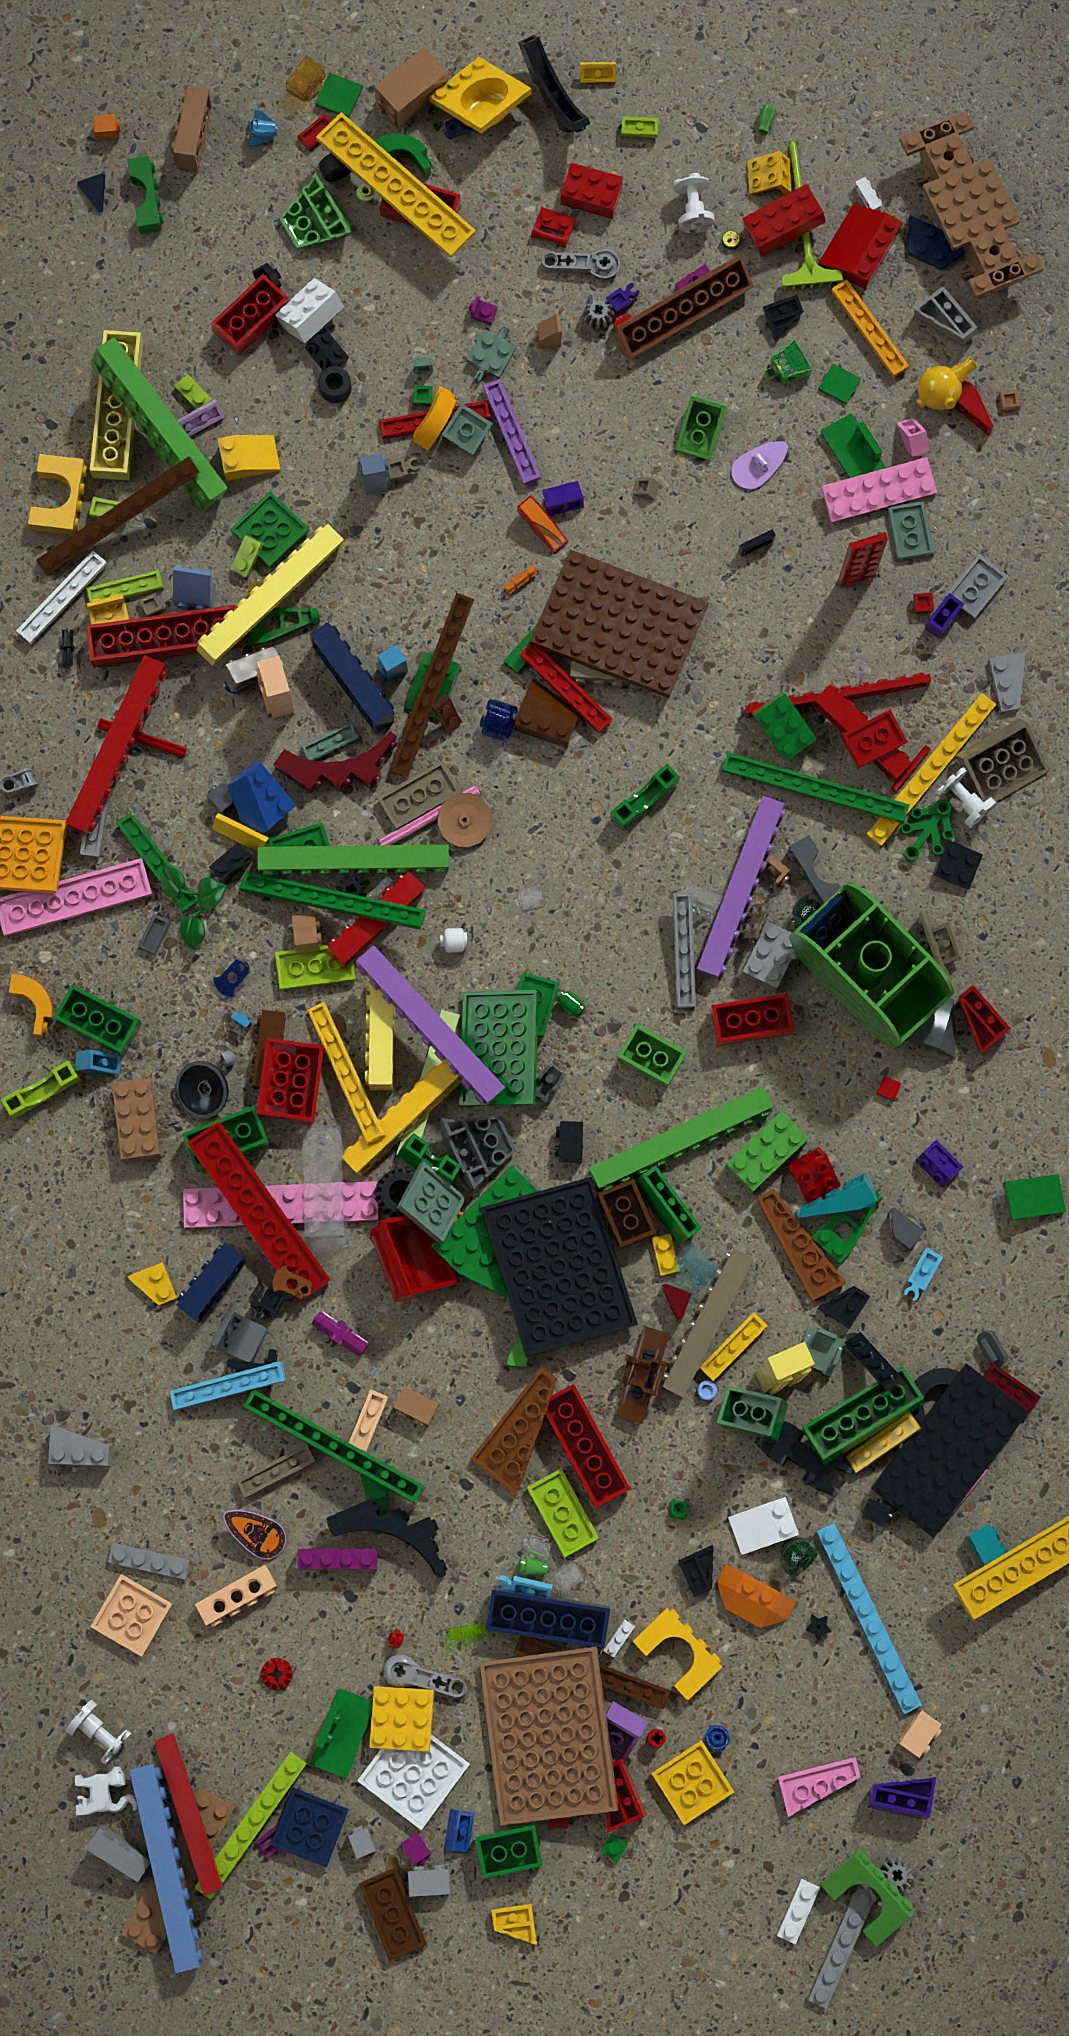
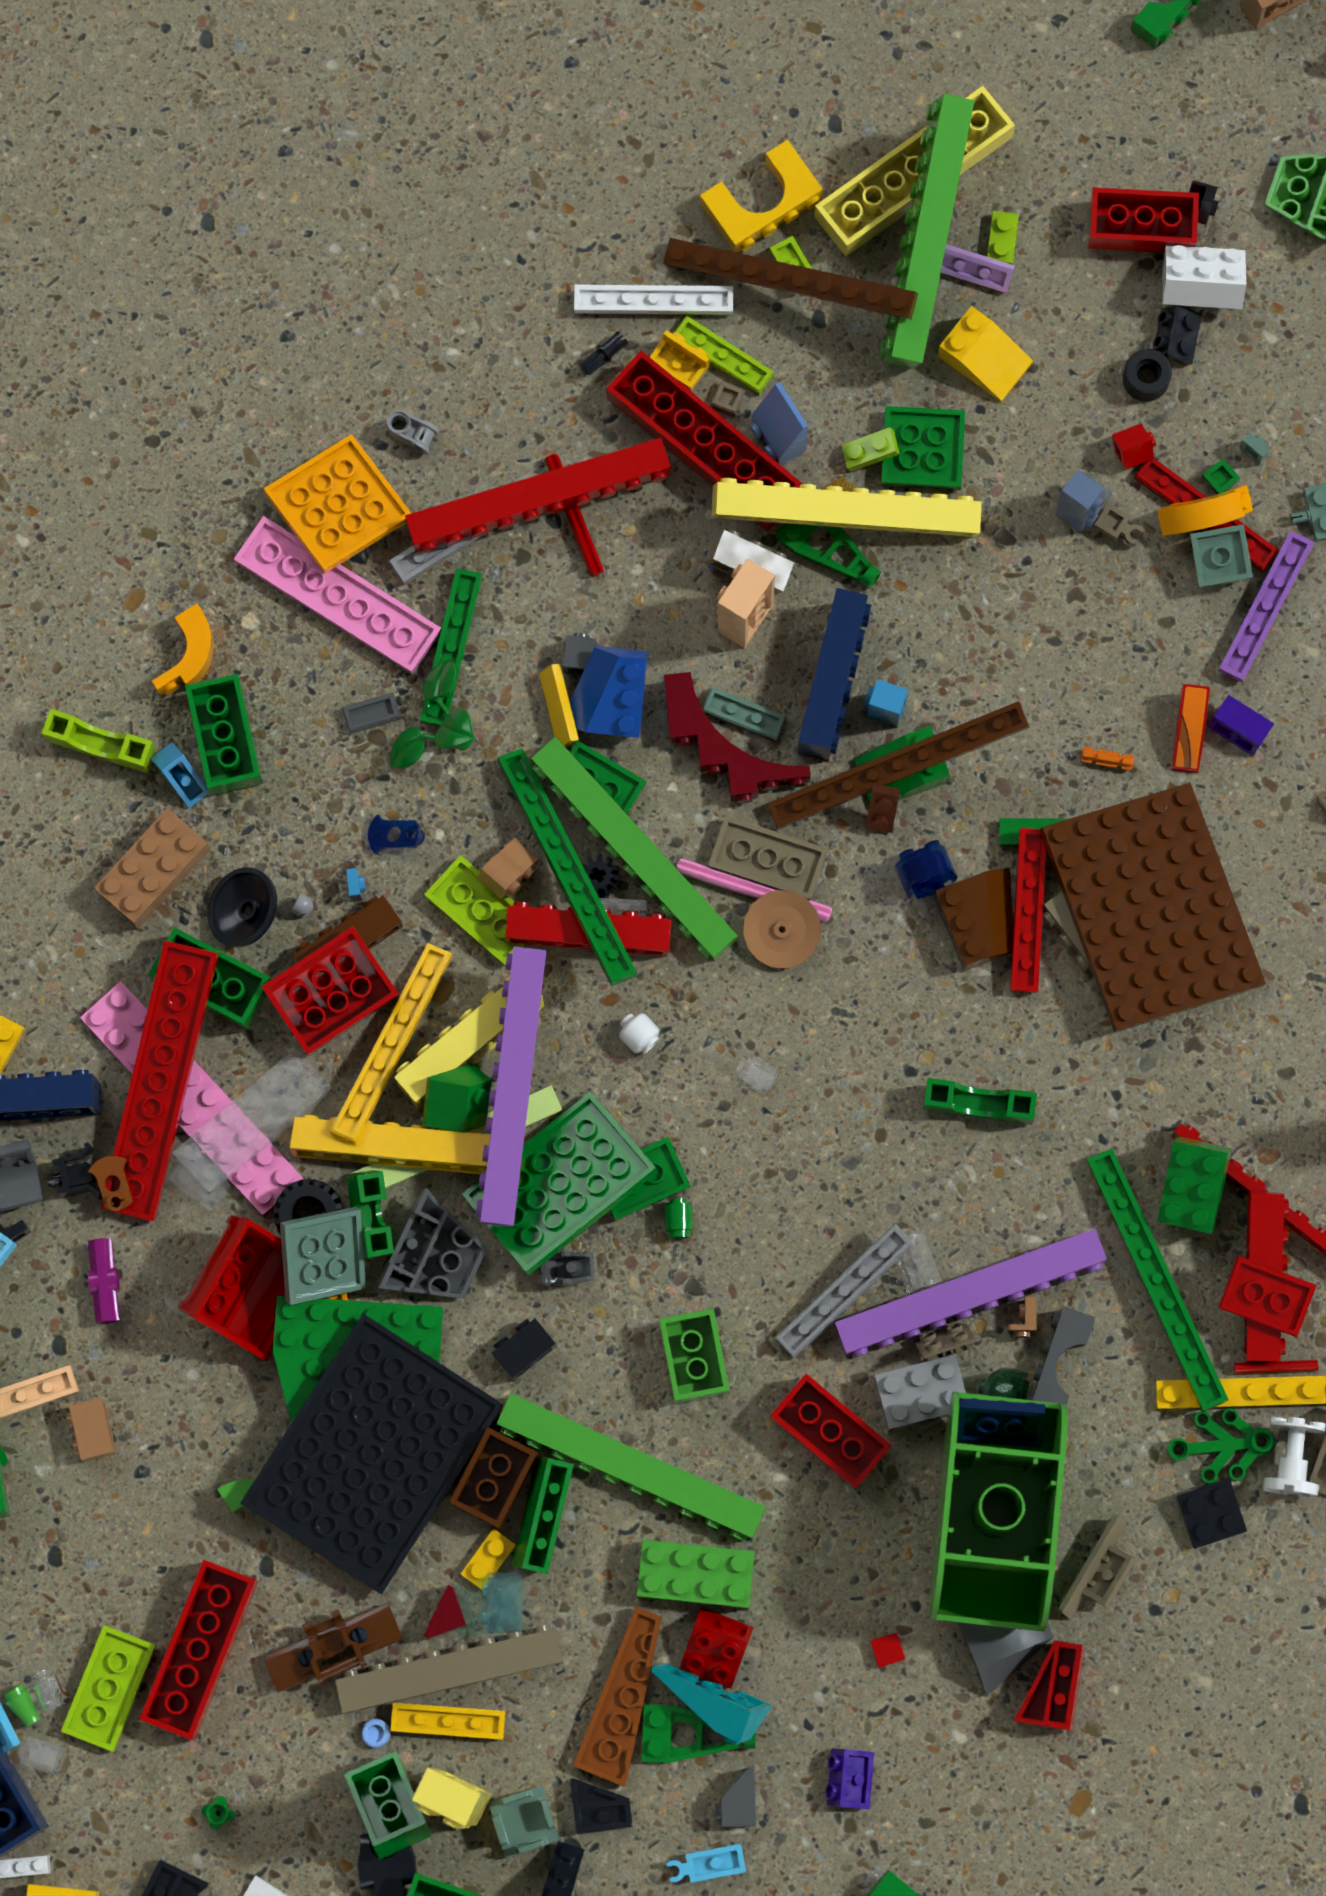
camera: 55 degrees right, 0 degrees up
black brick [209,842,252,884] -> none
dark orange wing [470,1366,558,1496] -> none
none -> green slope [422,1063,492,1133]
none -> red brick [1112,423,1156,470]

